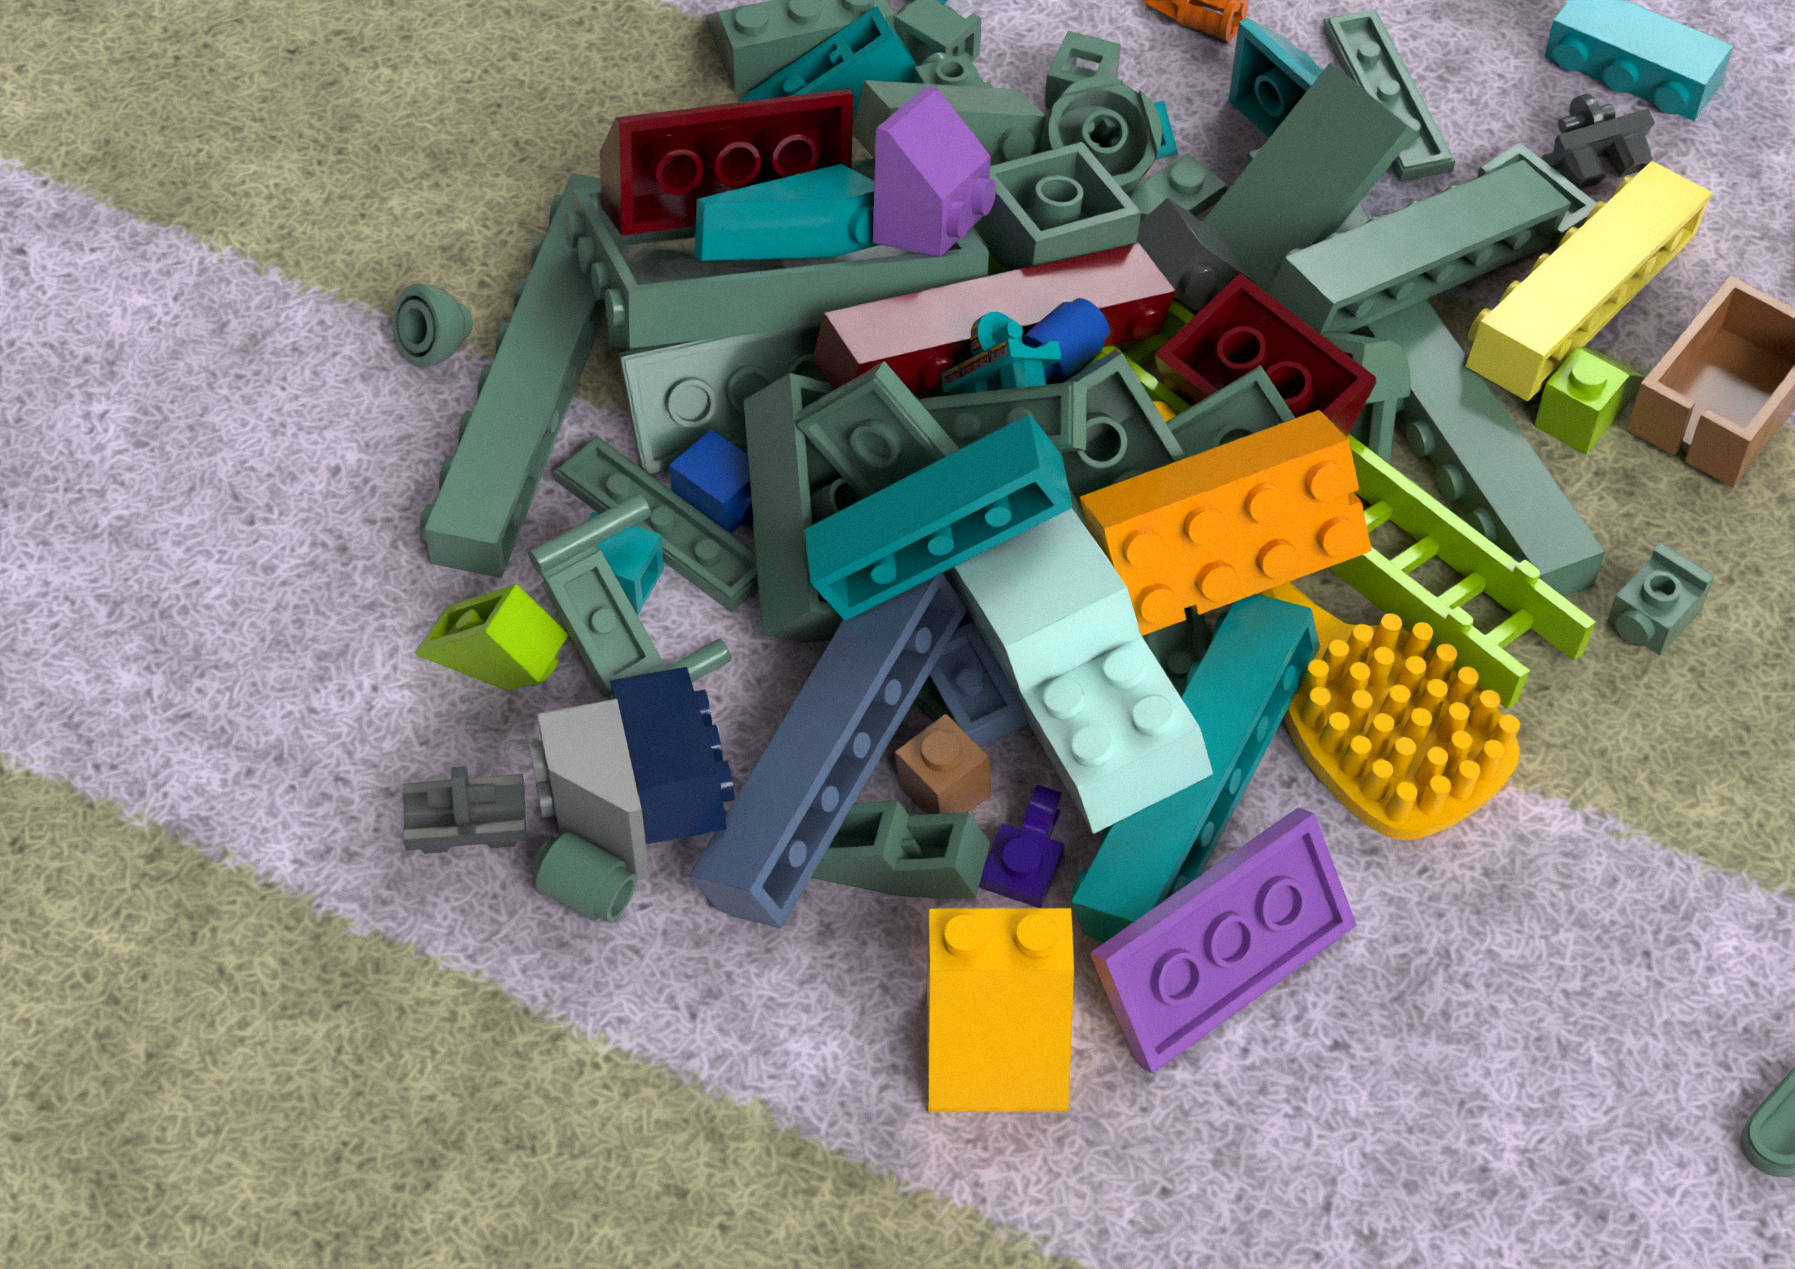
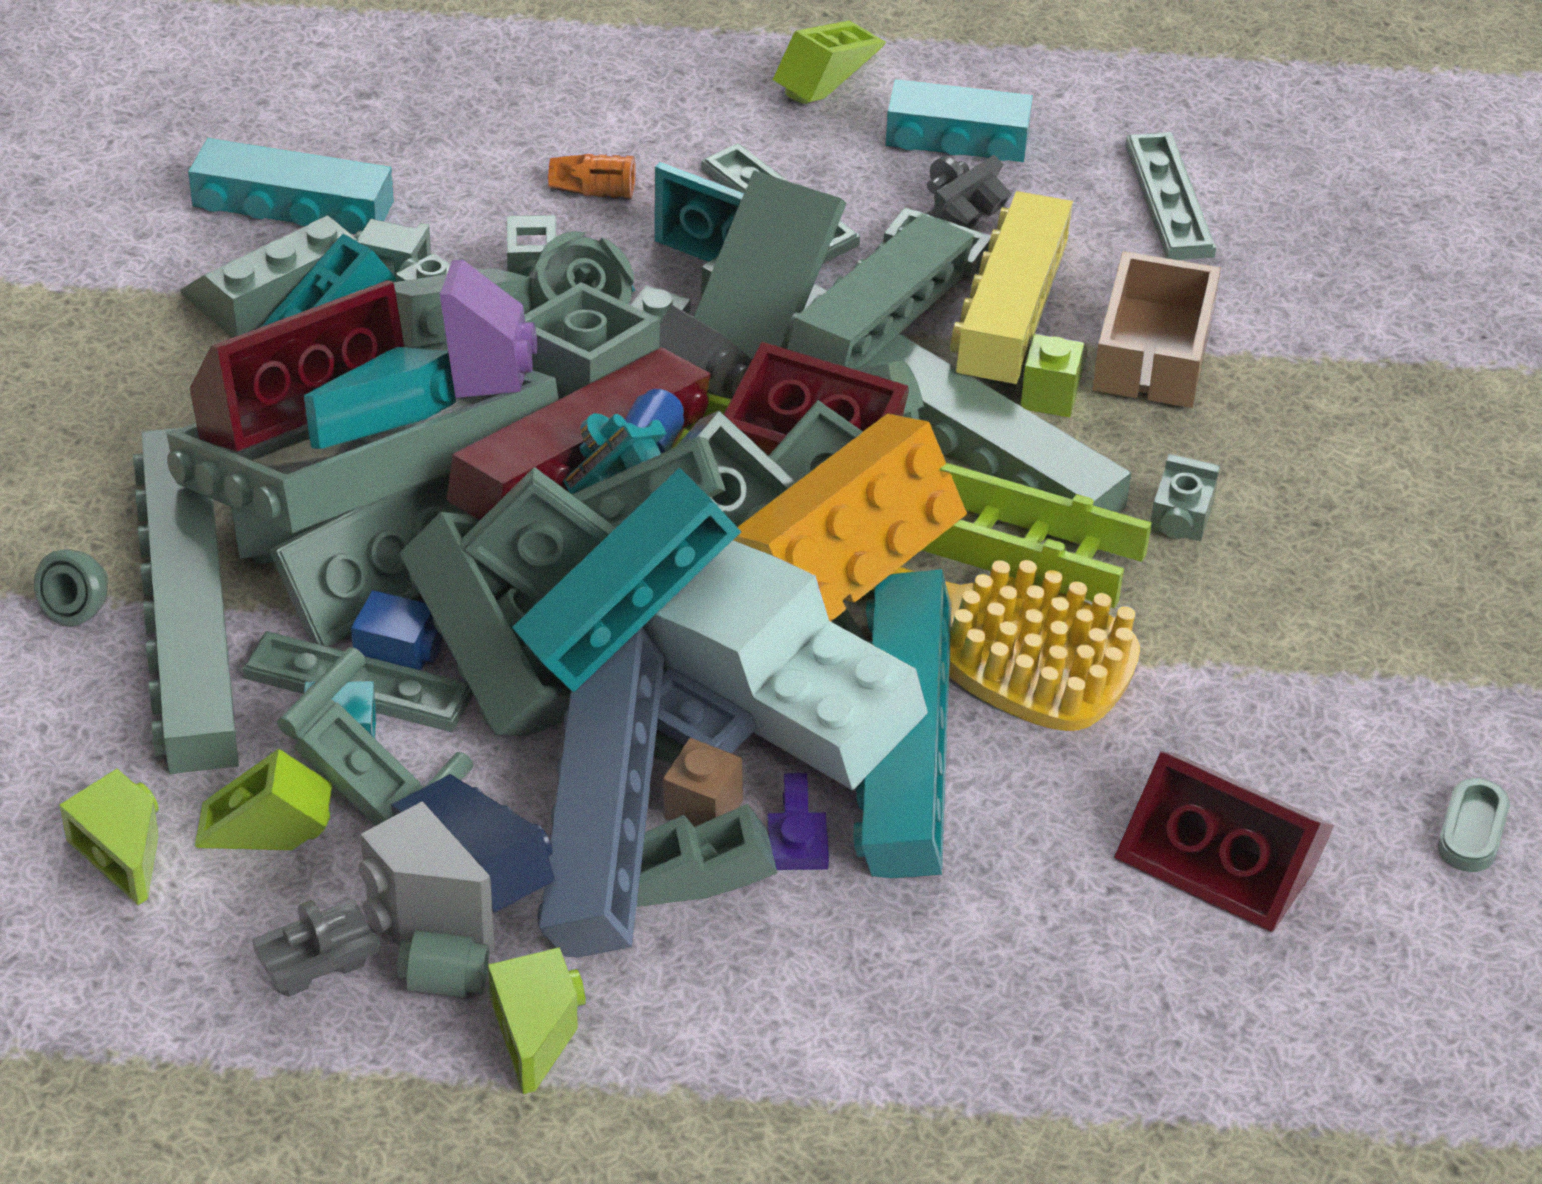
camera: 25 degrees left, 10 degrees down
yellow slope [926,908,1074,1112] -> none
medium lavender plate [1089,808,1357,1074] -> none
none -> lime slope [59,768,159,905]
none -> lime slope [488,947,586,1094]
none -> dark red slope [1114,751,1334,932]

